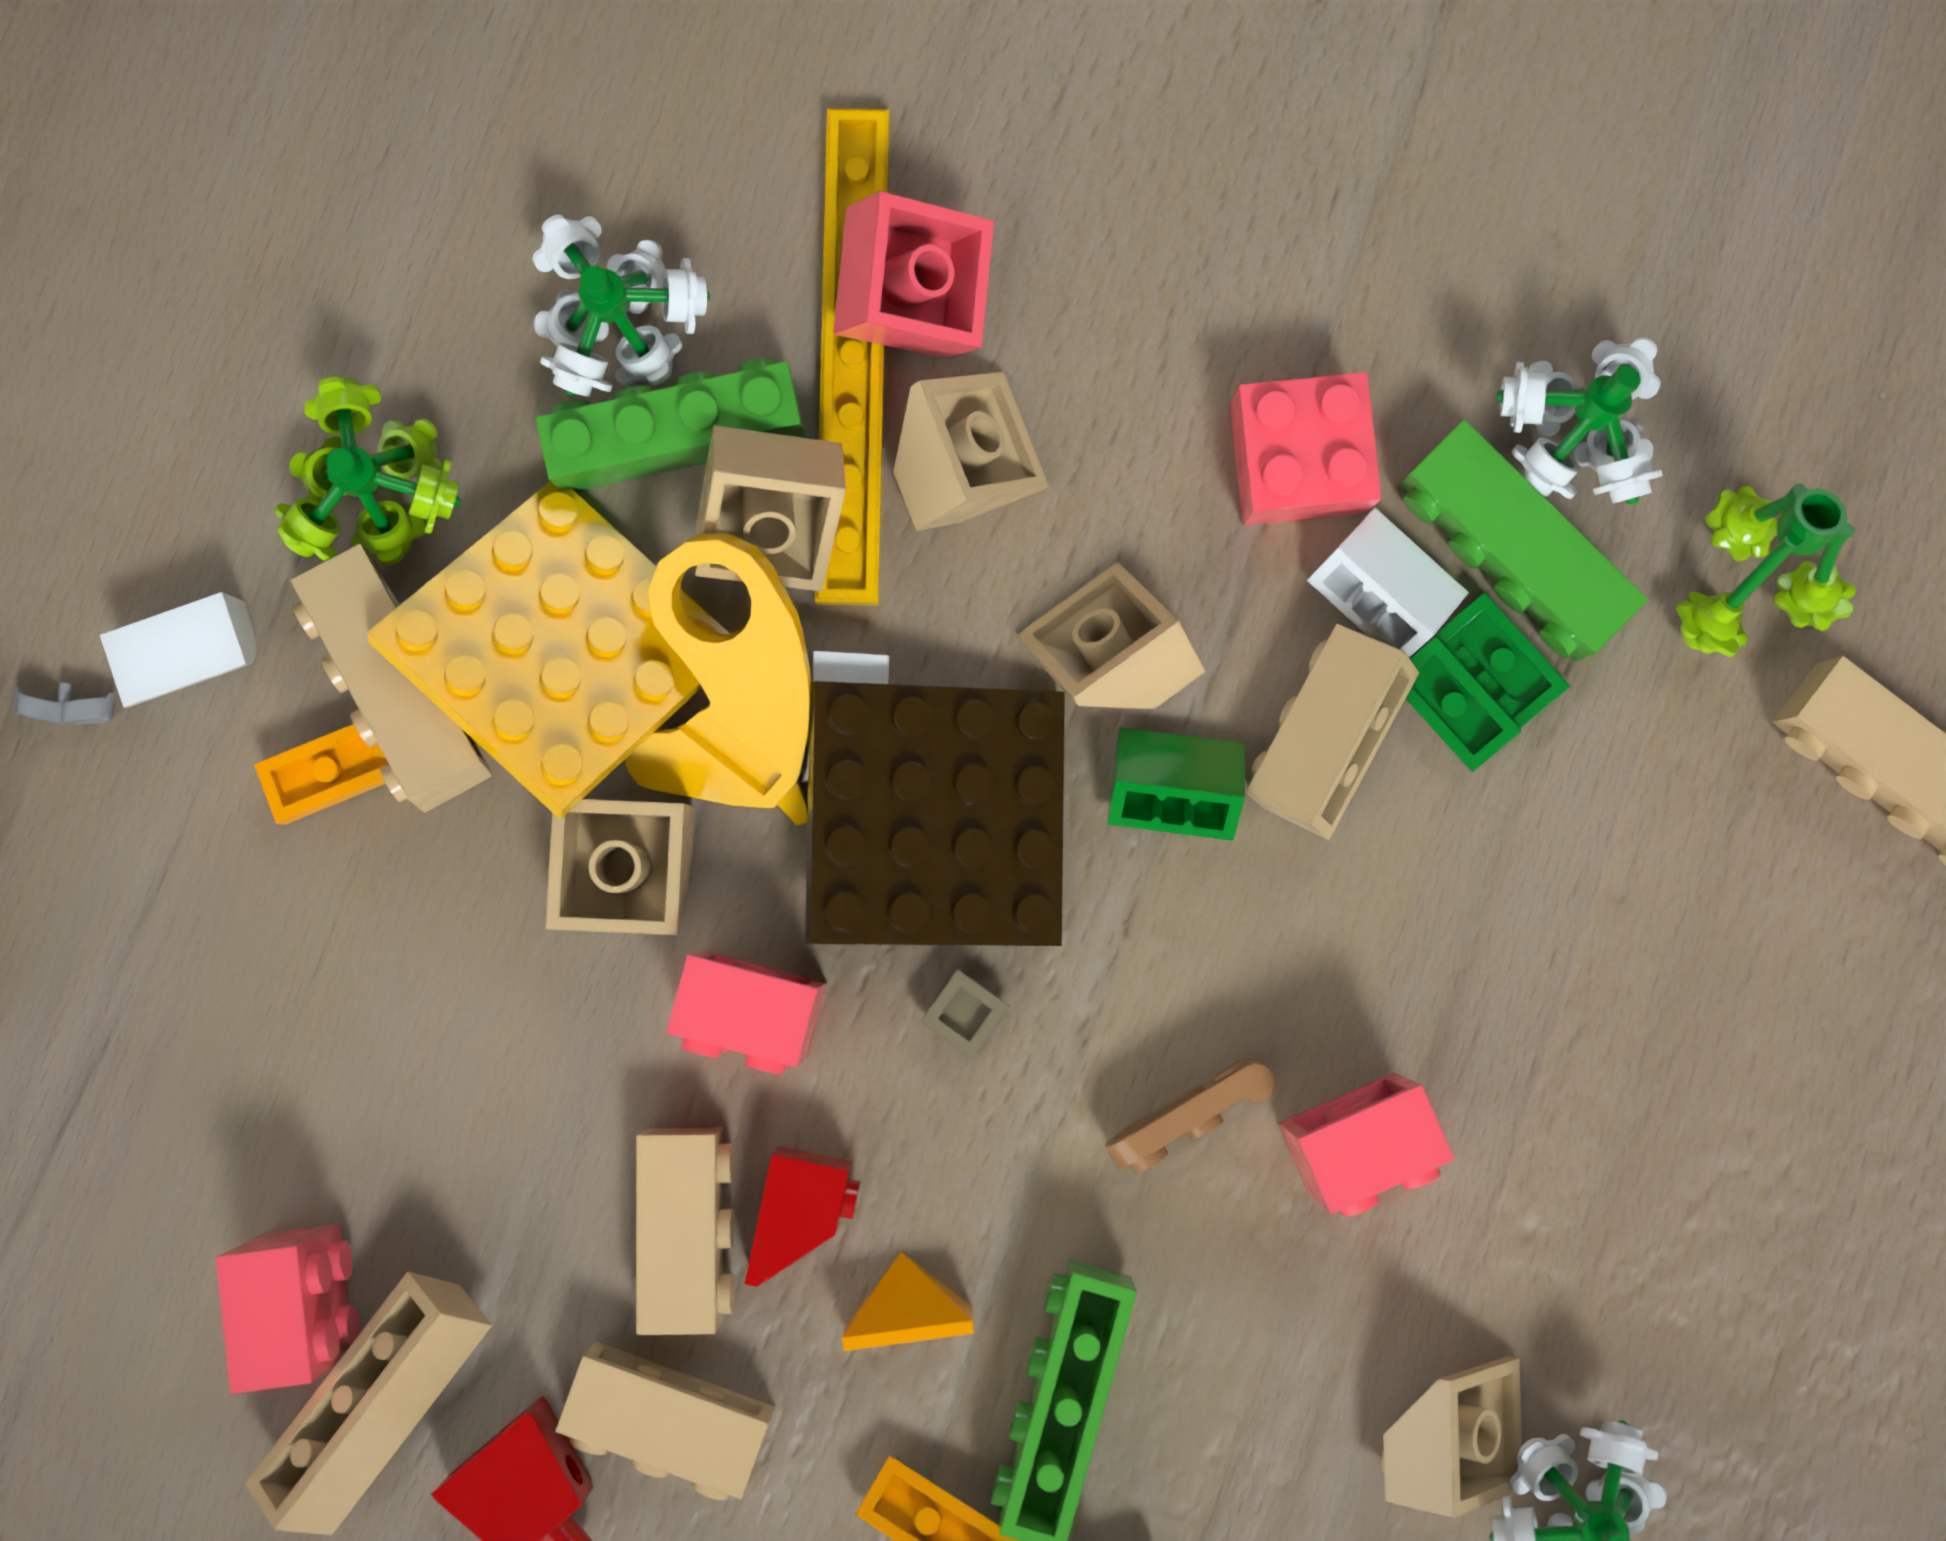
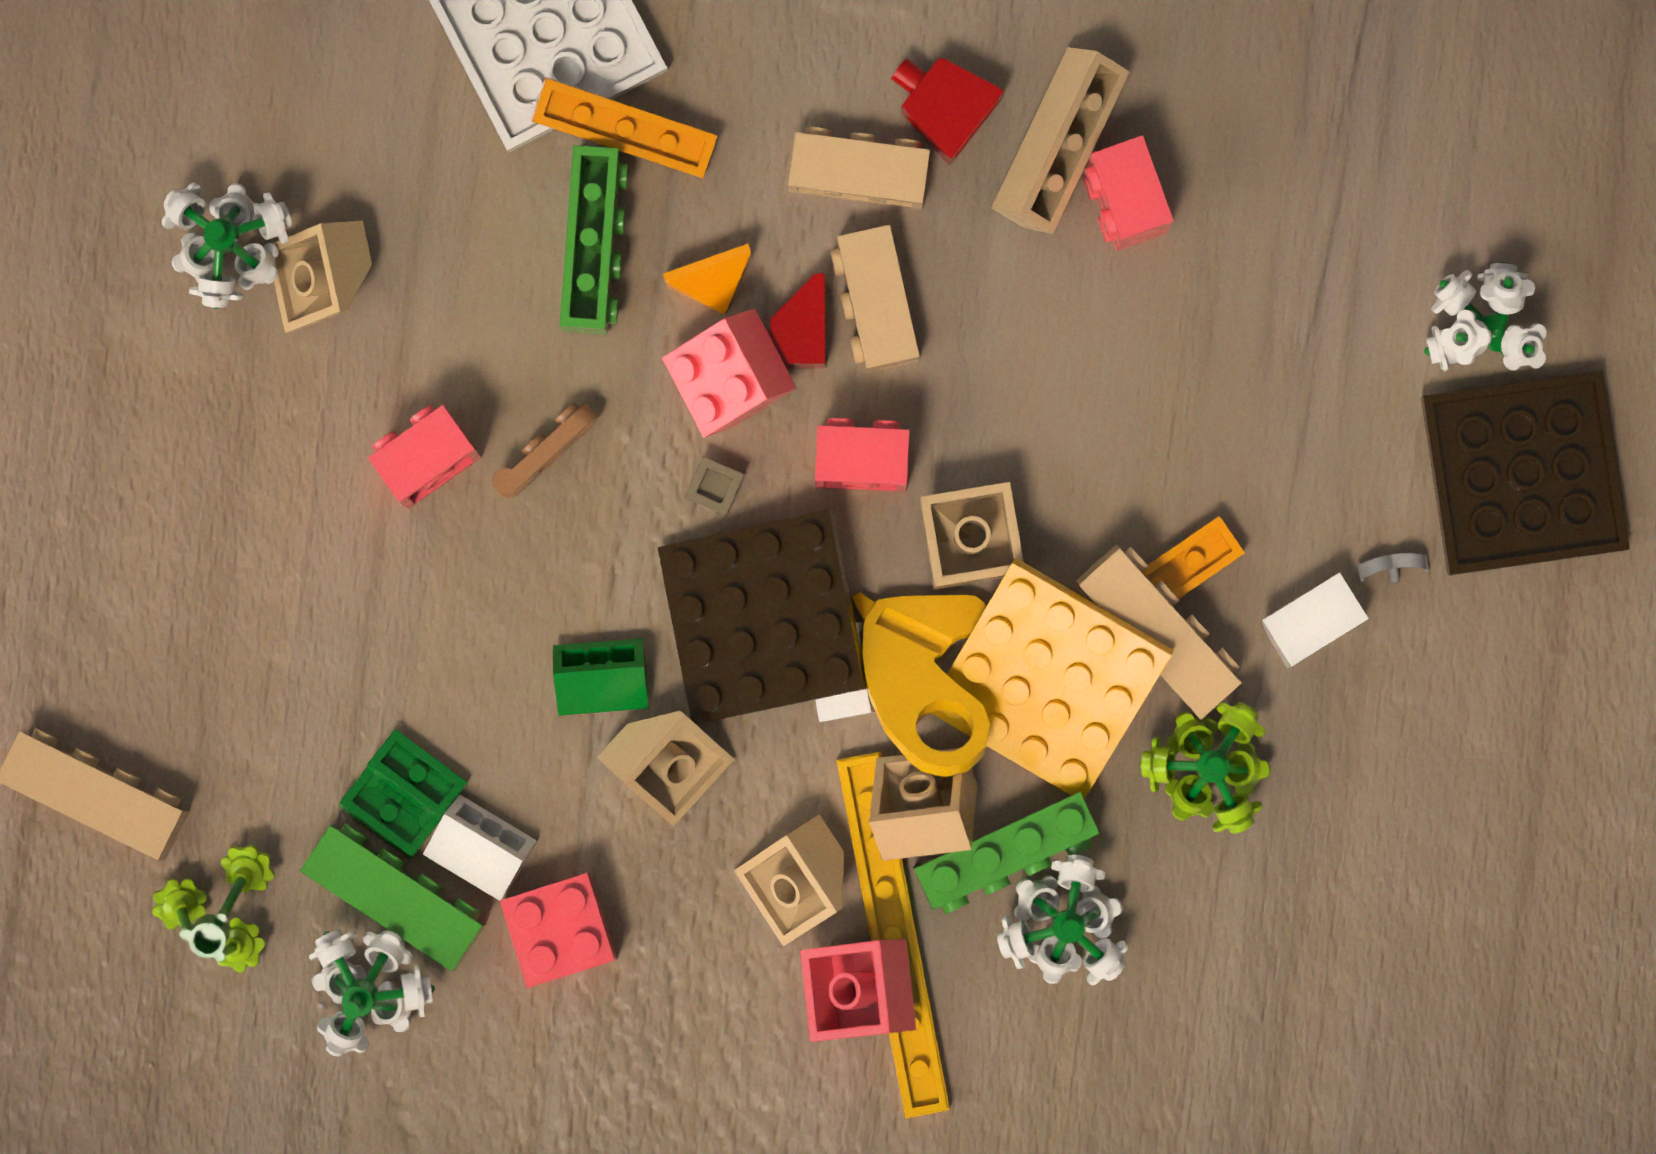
camera: 170 degrees right, 0 degrees up
tan brick [1245,624,1419,840] -> none
none -> coral brick [662,308,797,438]

